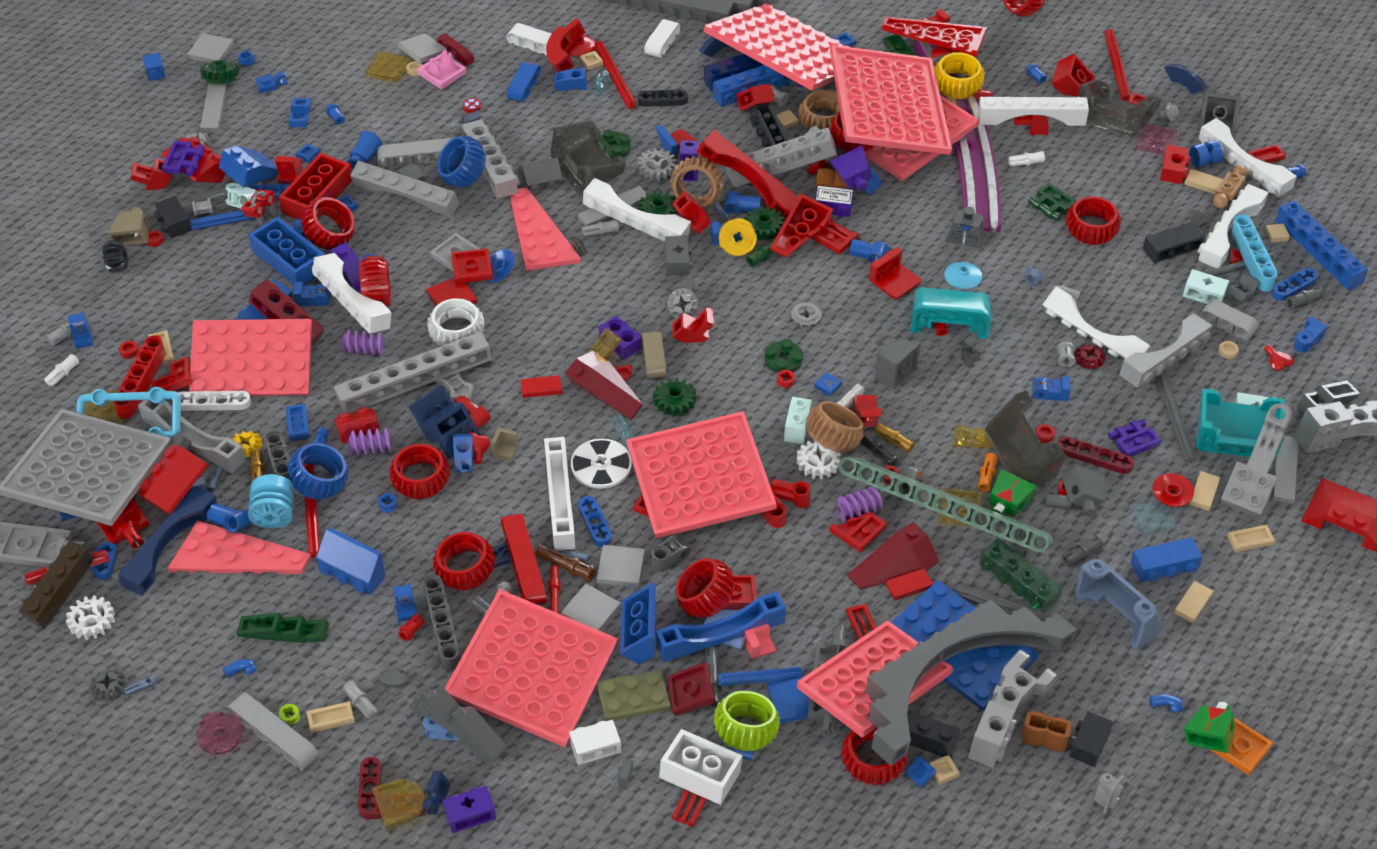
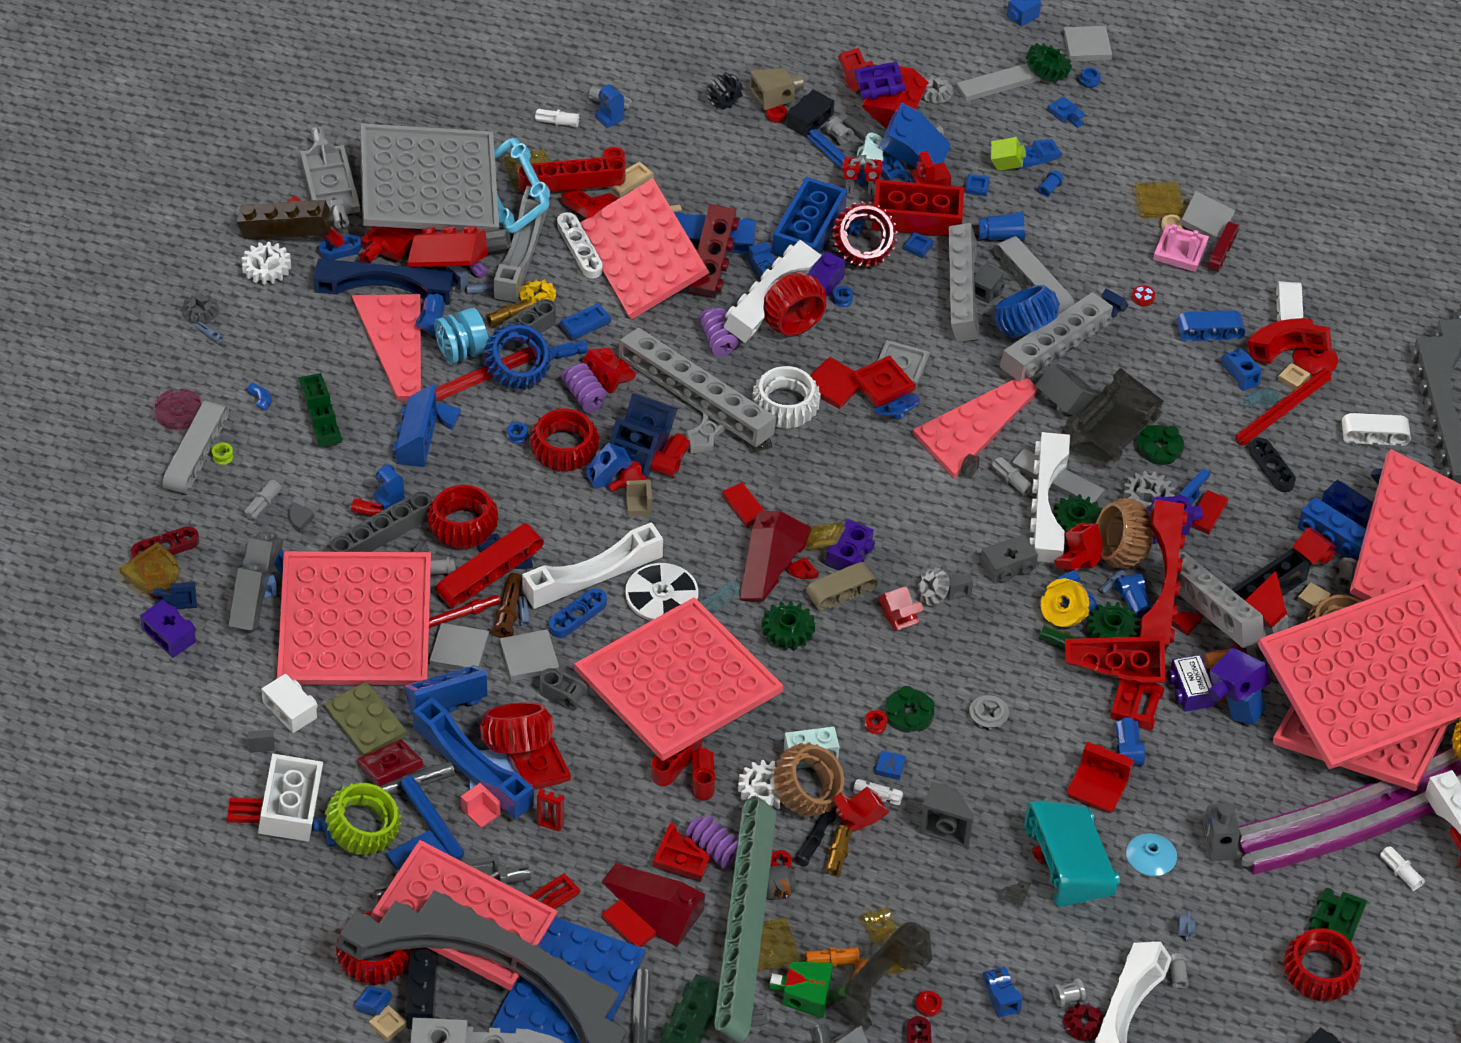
camera: 65 degrees right, 0 degrees up
tan tile [306,701,355,733] -> none
none -> red tile [537,788,564,832]
none -> lime brick [991,137,1026,171]
none -> red slope [1245,571,1287,628]

